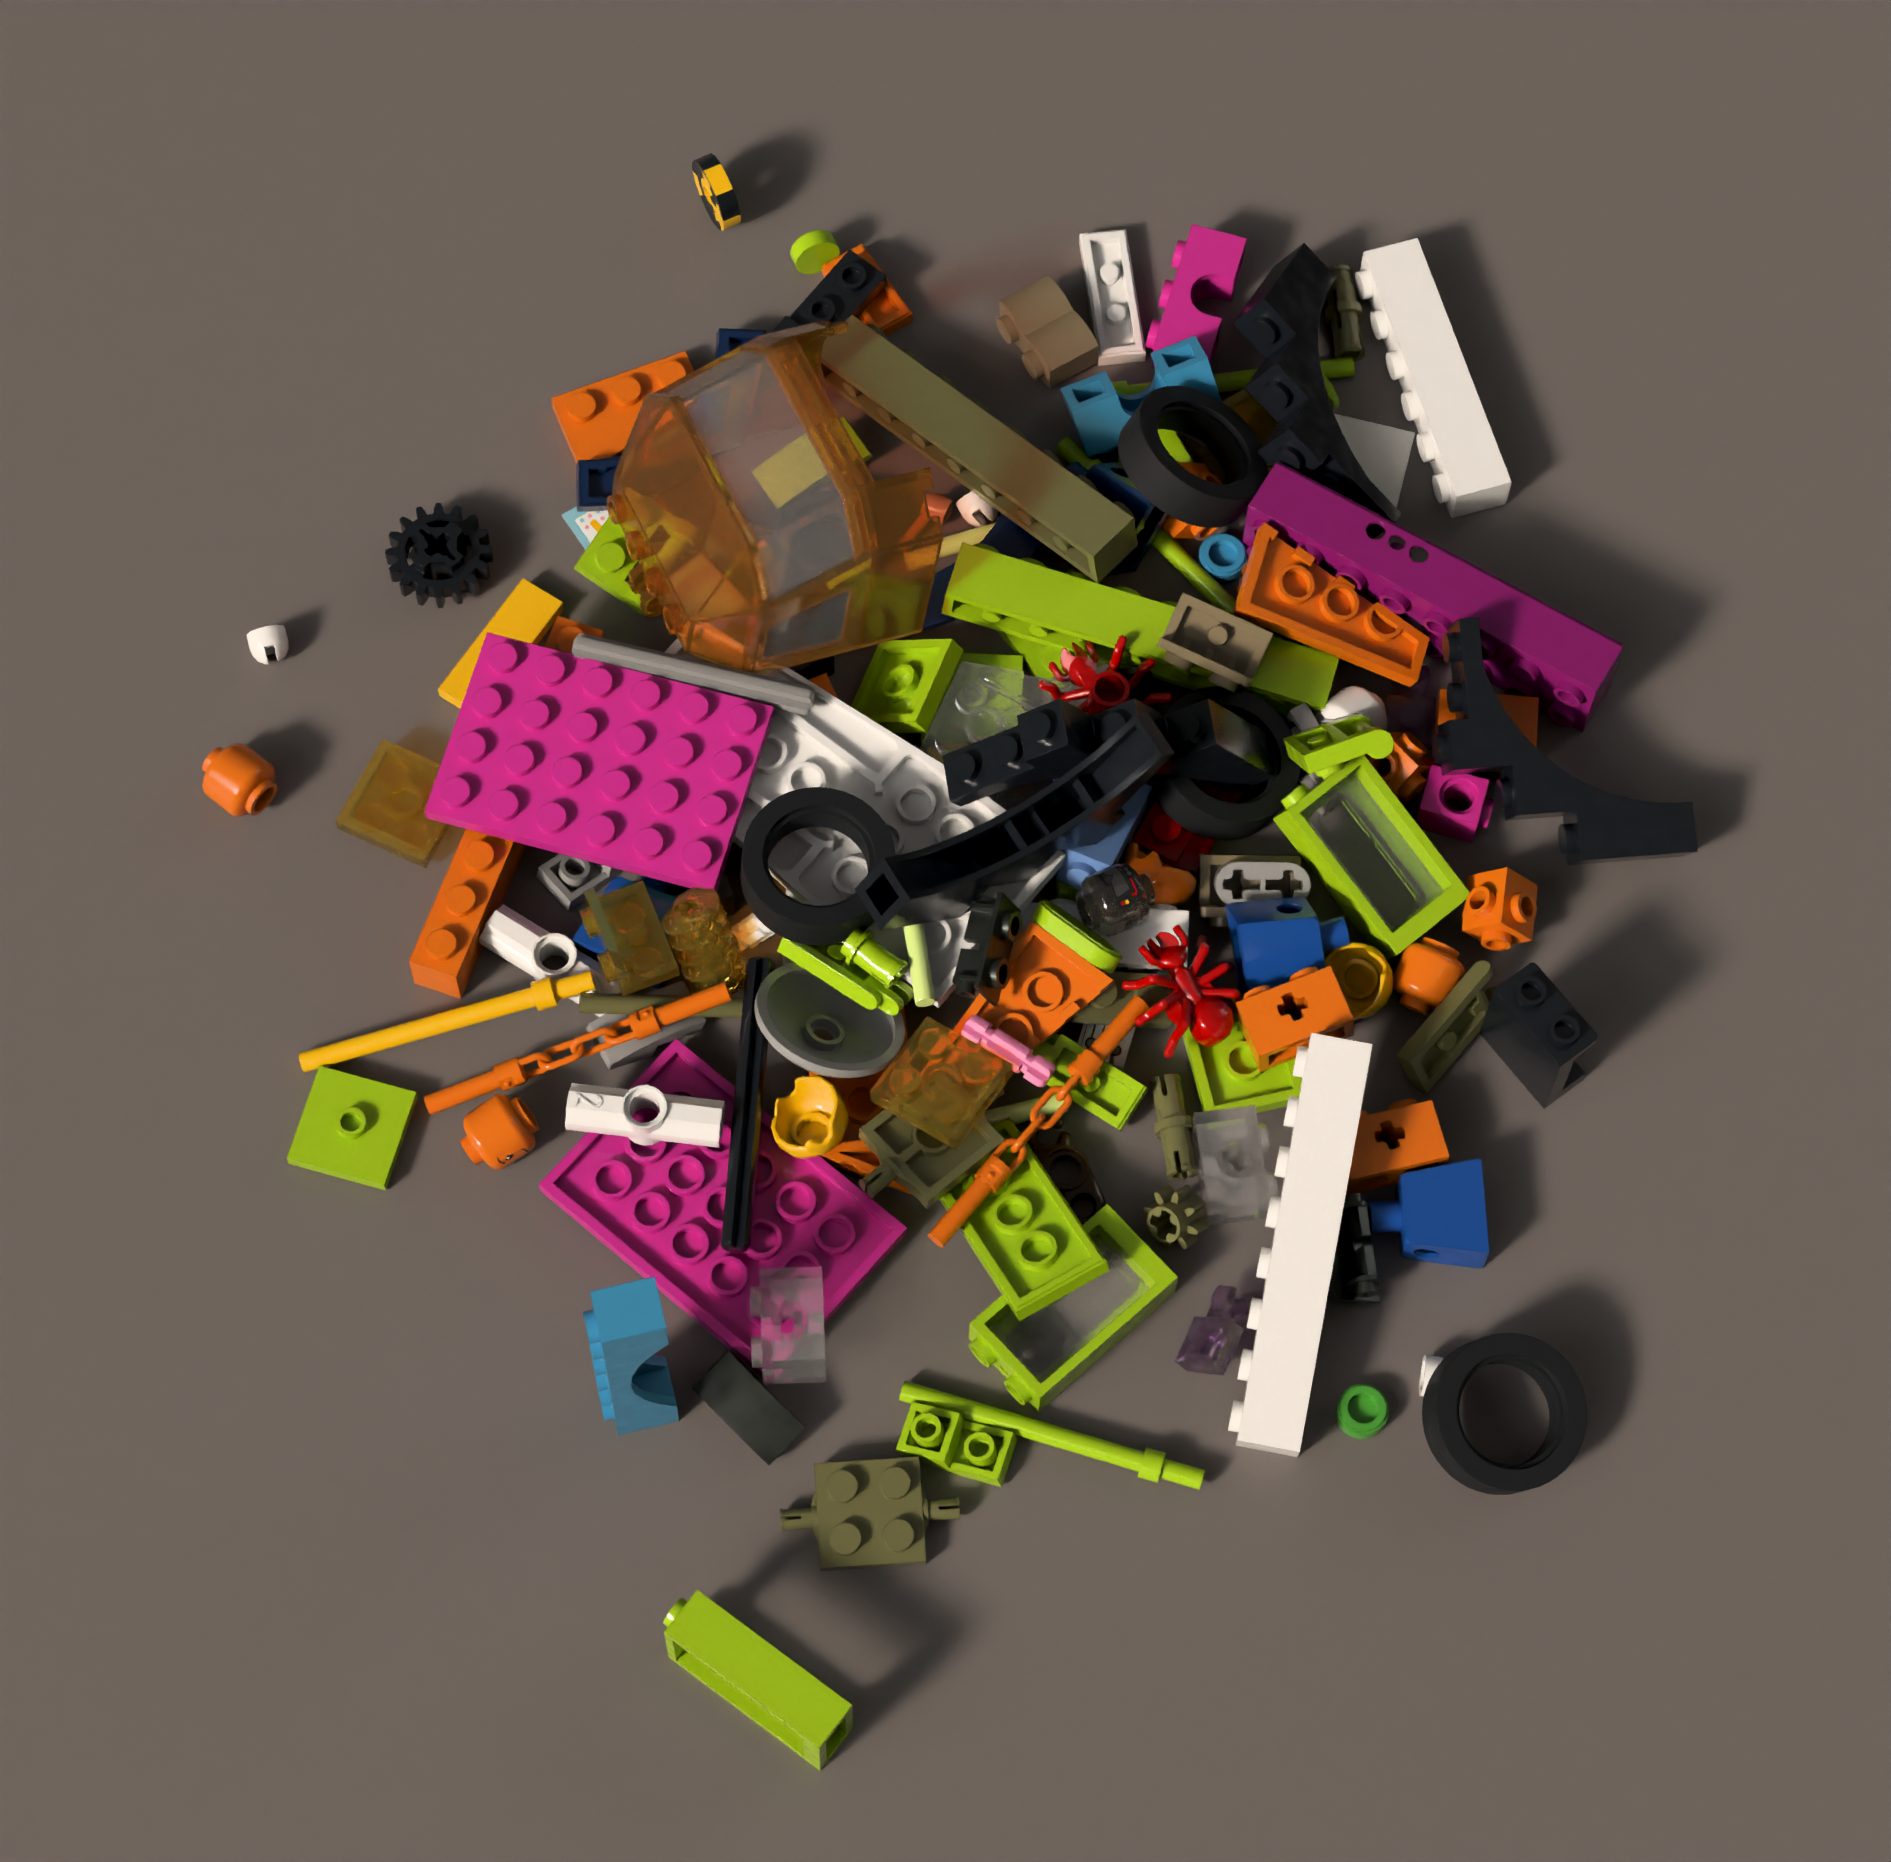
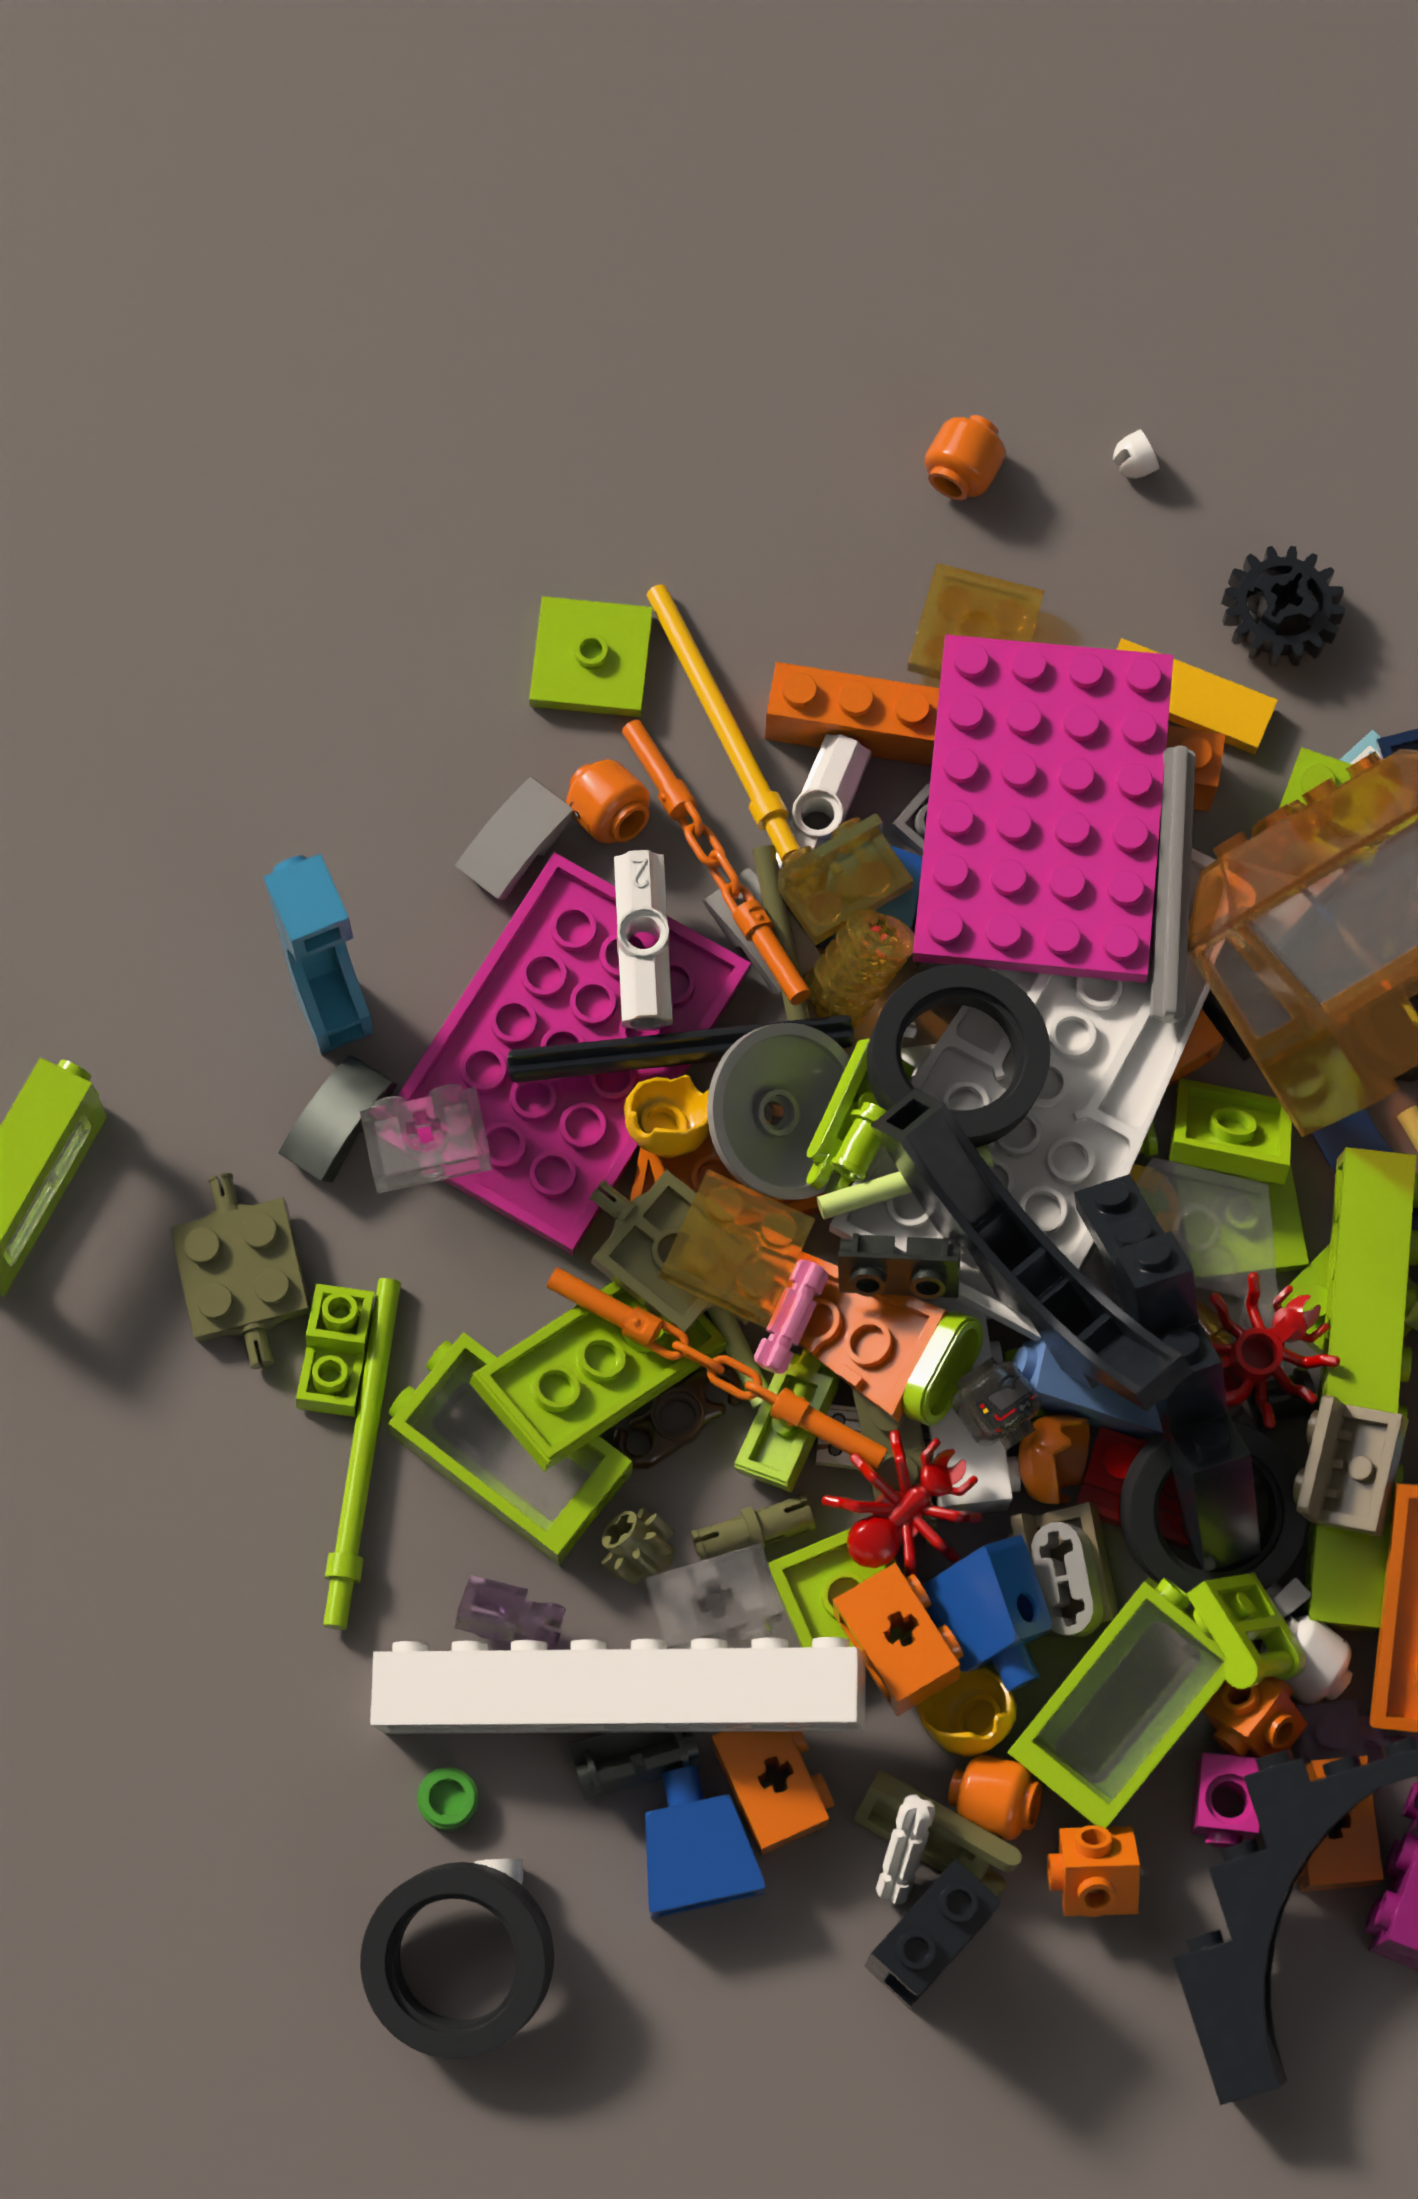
camera: 80 degrees right, 5 degrees up
none -> light grey slope [455,777,573,901]
none -> white axle [876,1795,936,1905]

